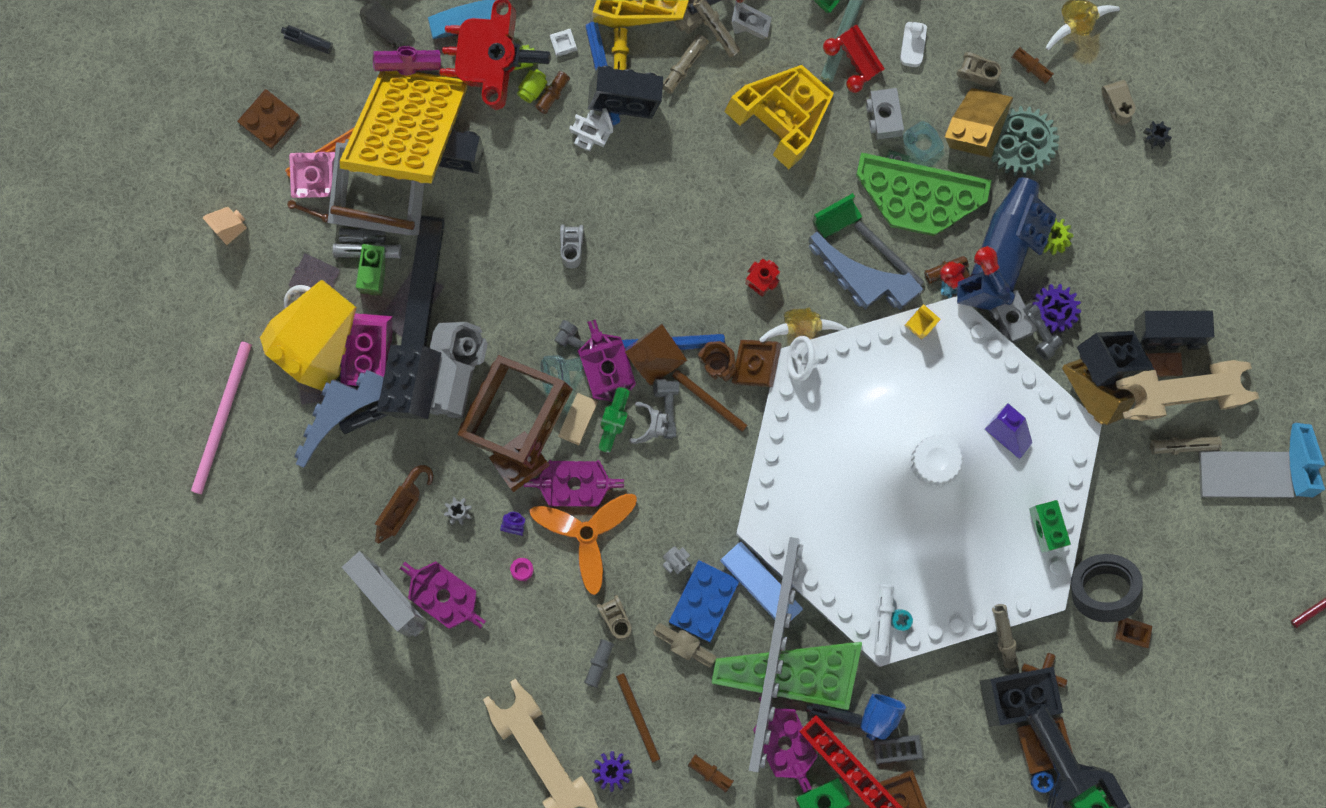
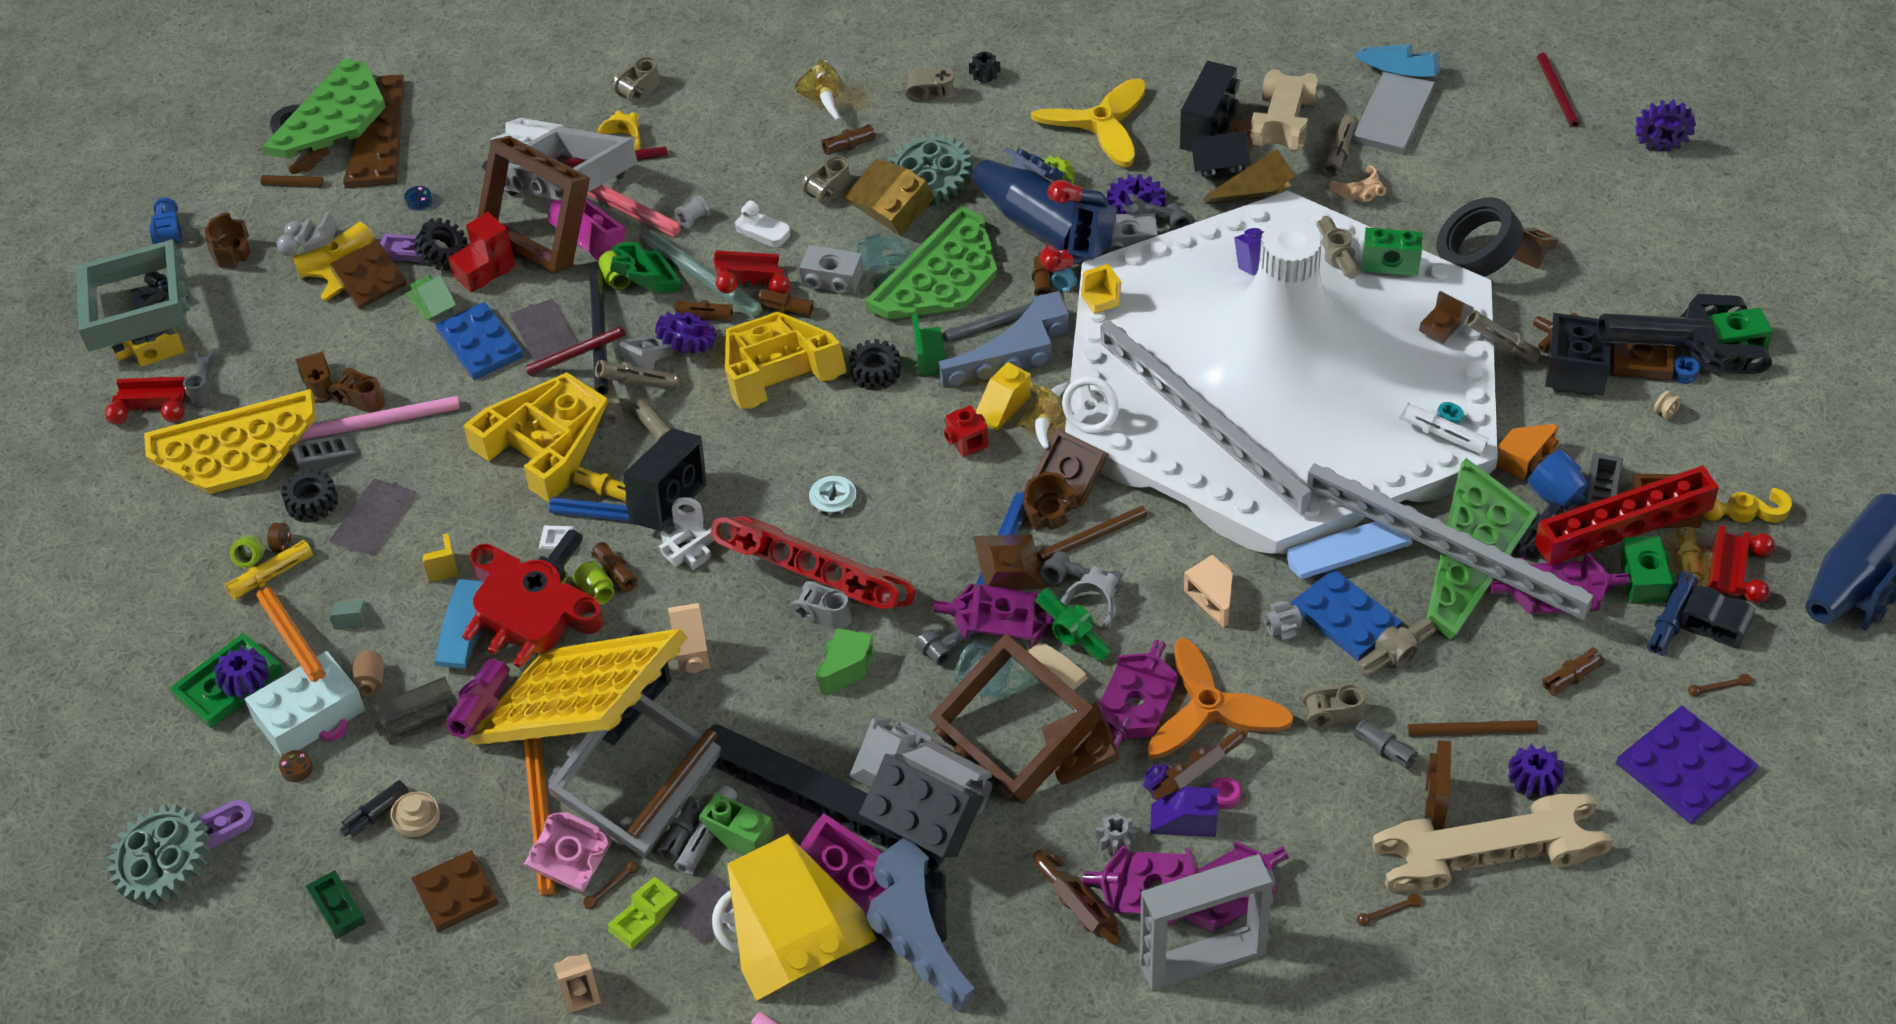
camera: 65 degrees left, 30 degrees down
none -> dark green plate [305,870,366,939]
none -> tan plate [391,791,440,837]
none -> lime slope [608,876,678,950]
none -> dark purple gear [655,311,717,354]
none -> light nougat slope [668,603,710,674]
none -> reddish brown pin [675,300,733,322]
none -> red piece [710,516,917,609]
none -> reddish brown axle [758,289,814,318]
none -> light aqua gear [809,476,856,516]
none -> bright green slope [815,628,874,695]
none -> black tyre [849,339,901,391]
none -> yellow slope [976,362,1031,431]
none -> yellow piece [1031,78,1145,167]
none -> magenta plate [1082,845,1200,914]
none -> light grey plate [1100,320,1311,515]
none -> dark purple slope [1150,787,1218,837]
none -> reddish brown plate [1152,728,1248,801]
none -> light nougat slope [1184,554,1233,628]
none -> dark tan axle [1317,216,1360,279]
none -> light nougat helmet [1329,165,1386,202]
none -> reddish brown hinge [1357,894,1421,926]
none -> reddish brown slope [1419,291,1474,344]
none -> reddish brown plate [1424,740,1451,831]
none -> orange slope [1496,424,1559,481]
none -> dark purple gear [1635,99,1696,151]
none -> tan bush [1653,390,1682,420]

